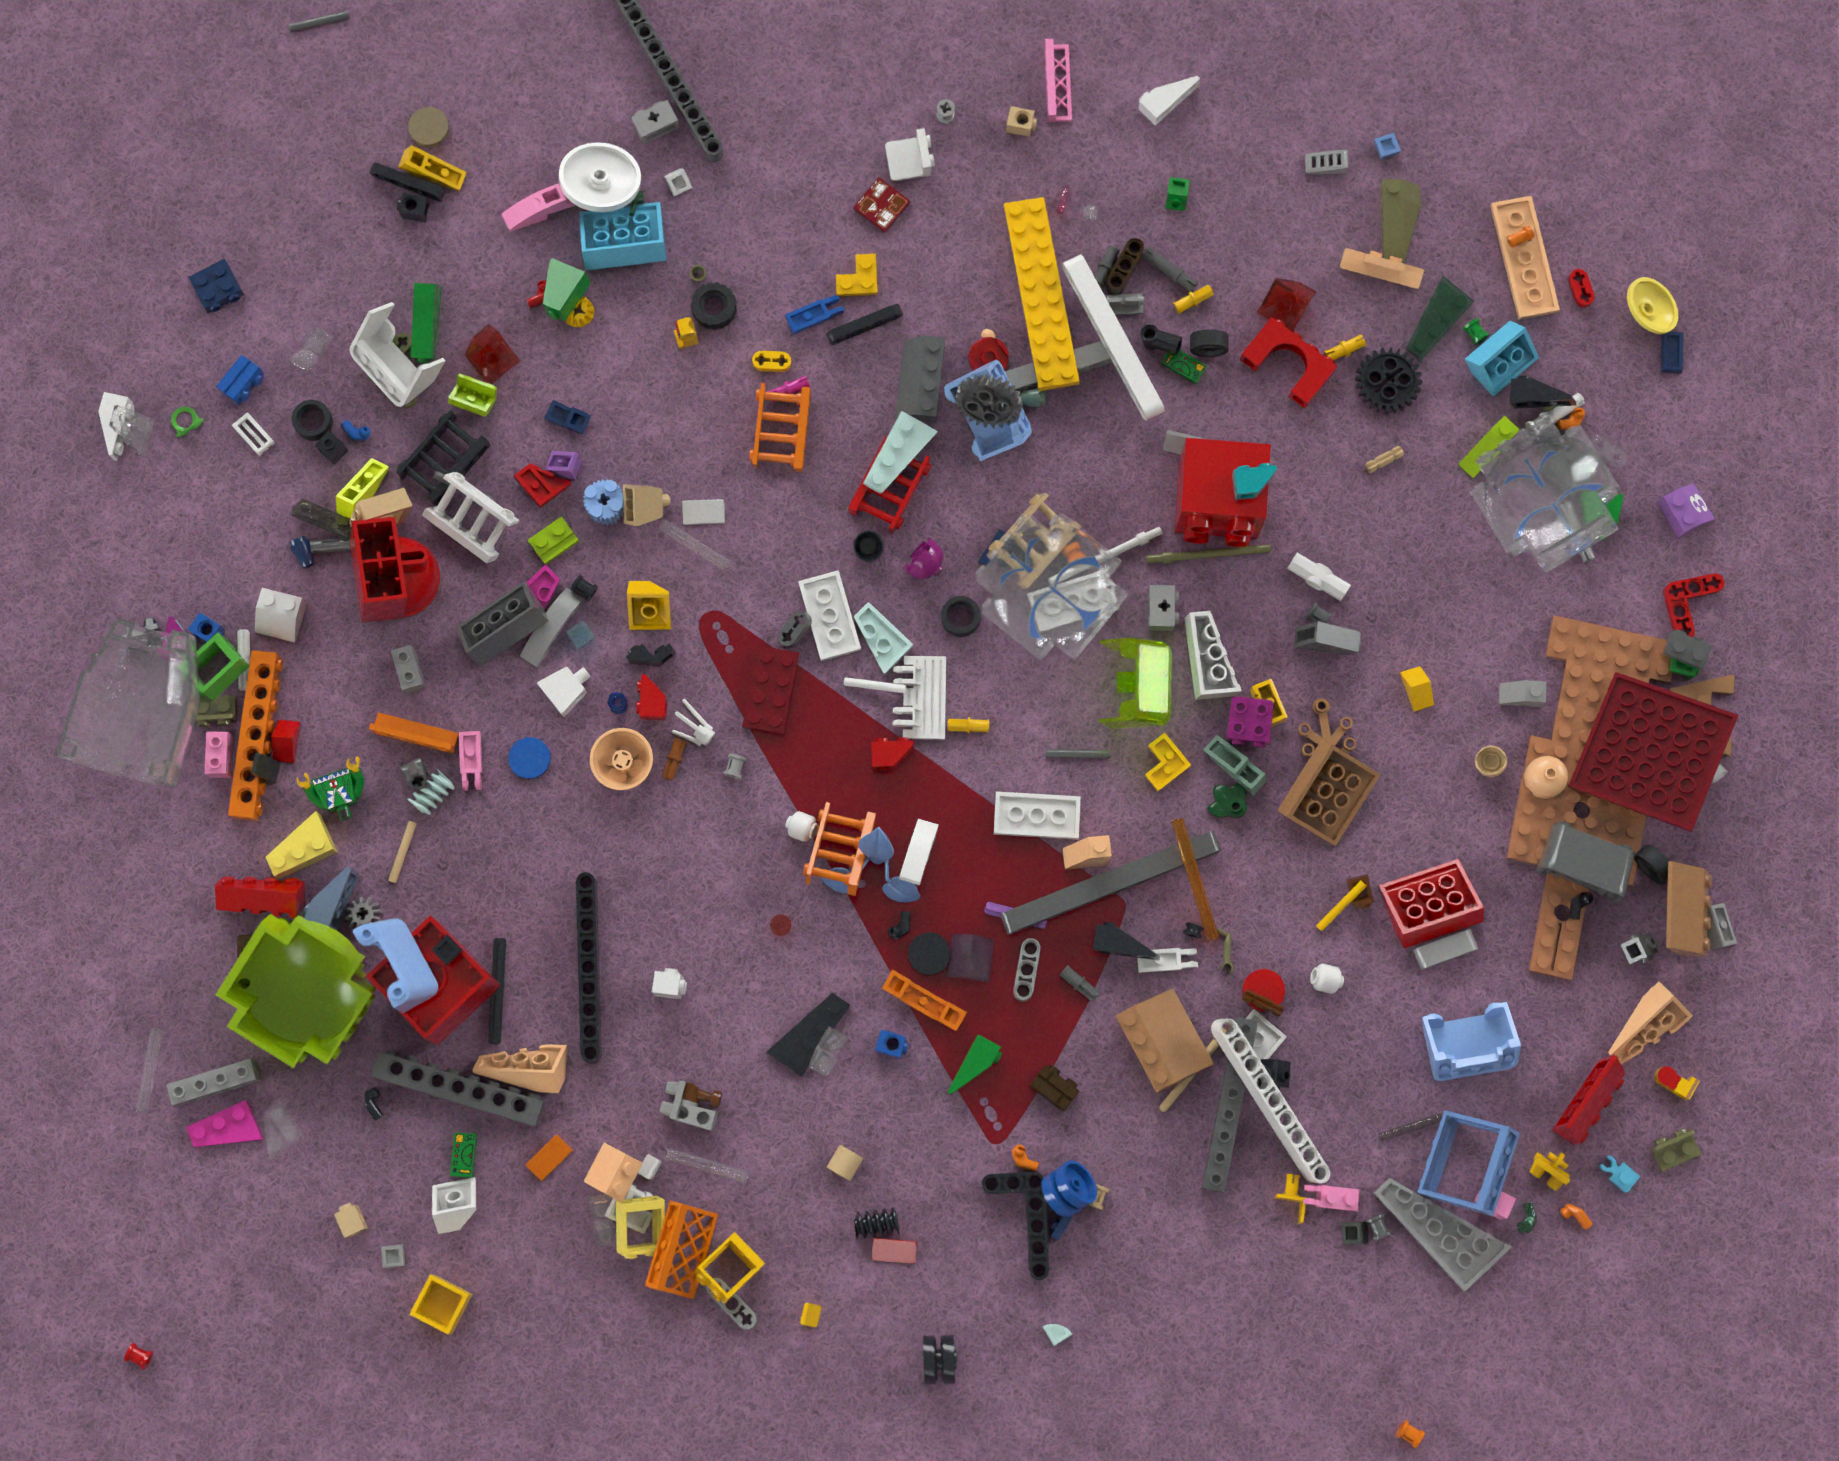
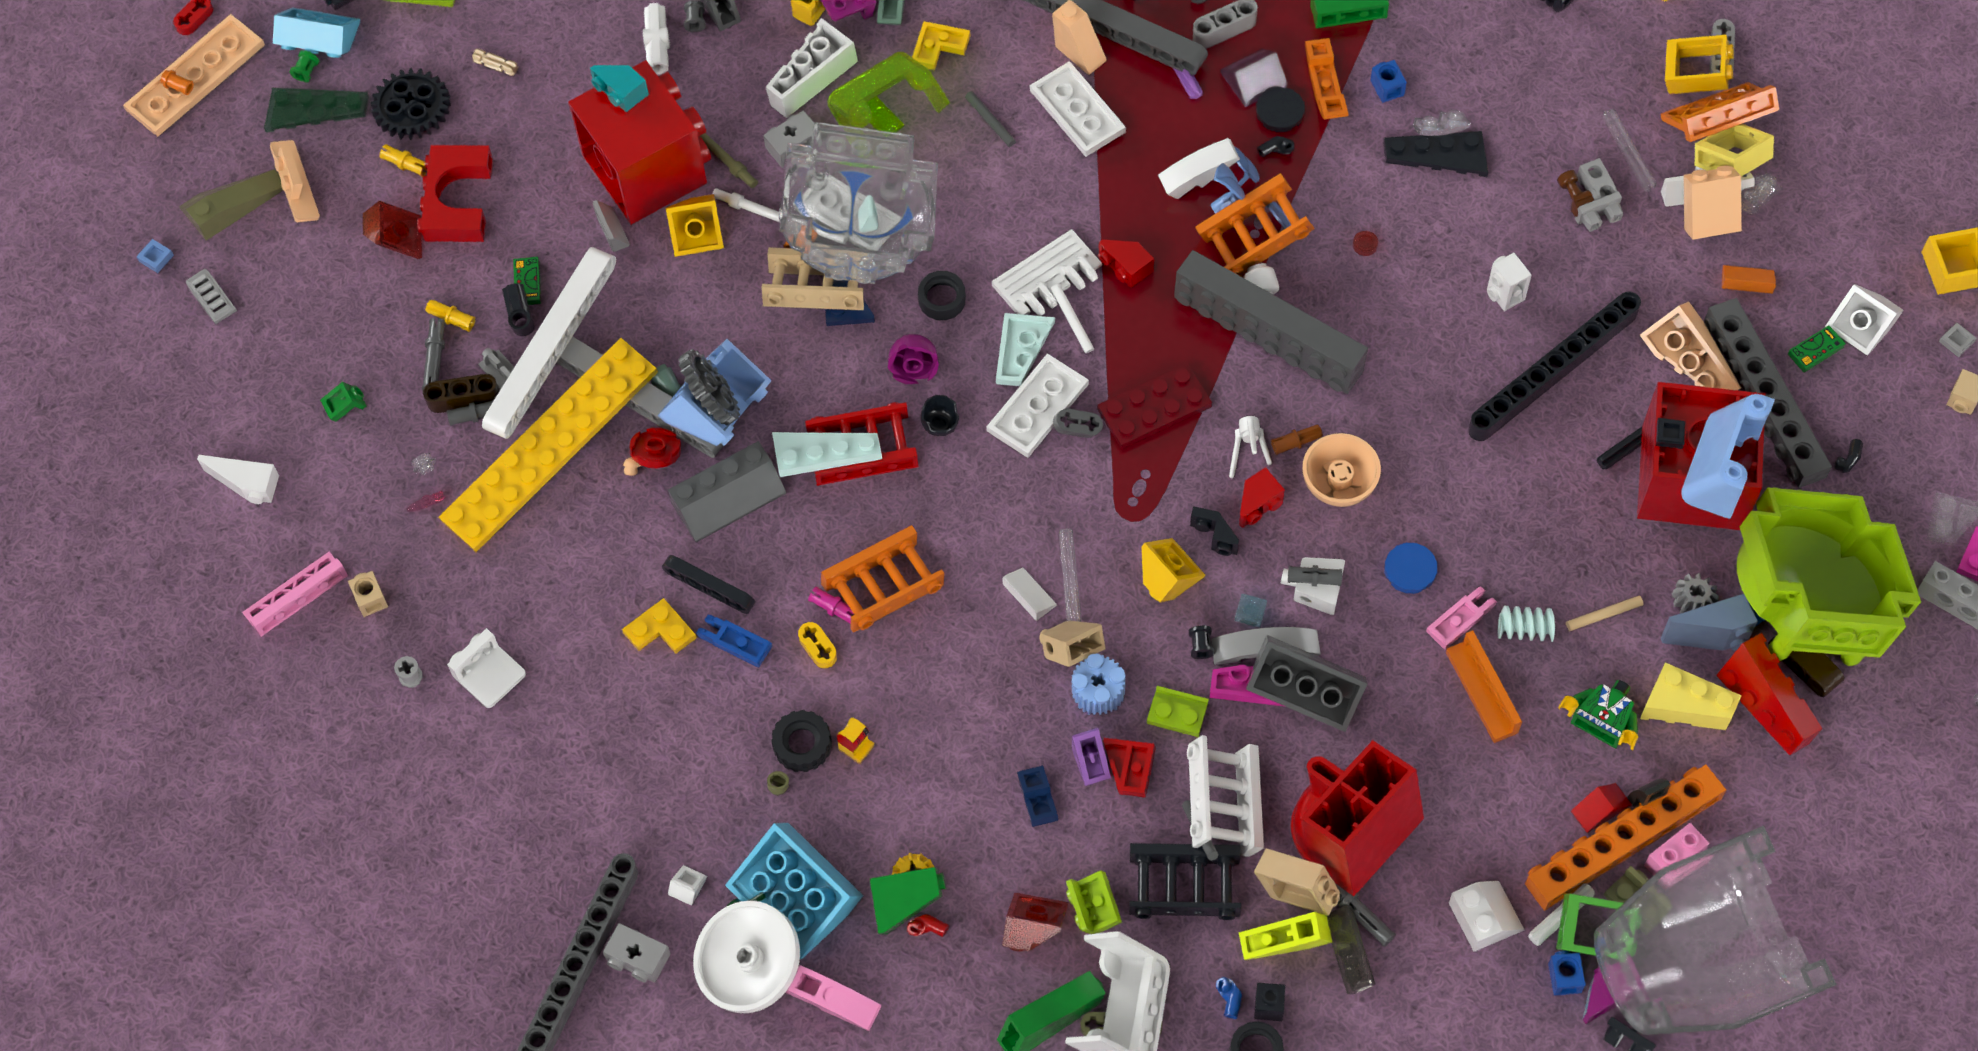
camera: 125 degrees left, 15 degrees down
dark blue cone [289,536,315,568] -> none
light grey brick [391,645,426,695] -> none
dark grey piece [401,757,428,790] -> none
clear blue bush [607,692,628,714] -> none
light grey bush [723,754,746,779] -> none
tan piece [826,1145,863,1181] -> none
dark red tile [853,177,910,233] -> none
yellow axle [947,717,989,734] -> none
black tyre [1190,329,1229,357] -> none
none -> yellow slope [666,194,724,257]
none -> light aqua slope [858,195,879,232]
none -> dark grey brick [1174,250,1368,394]
none -> dark grey pin [1288,565,1342,587]

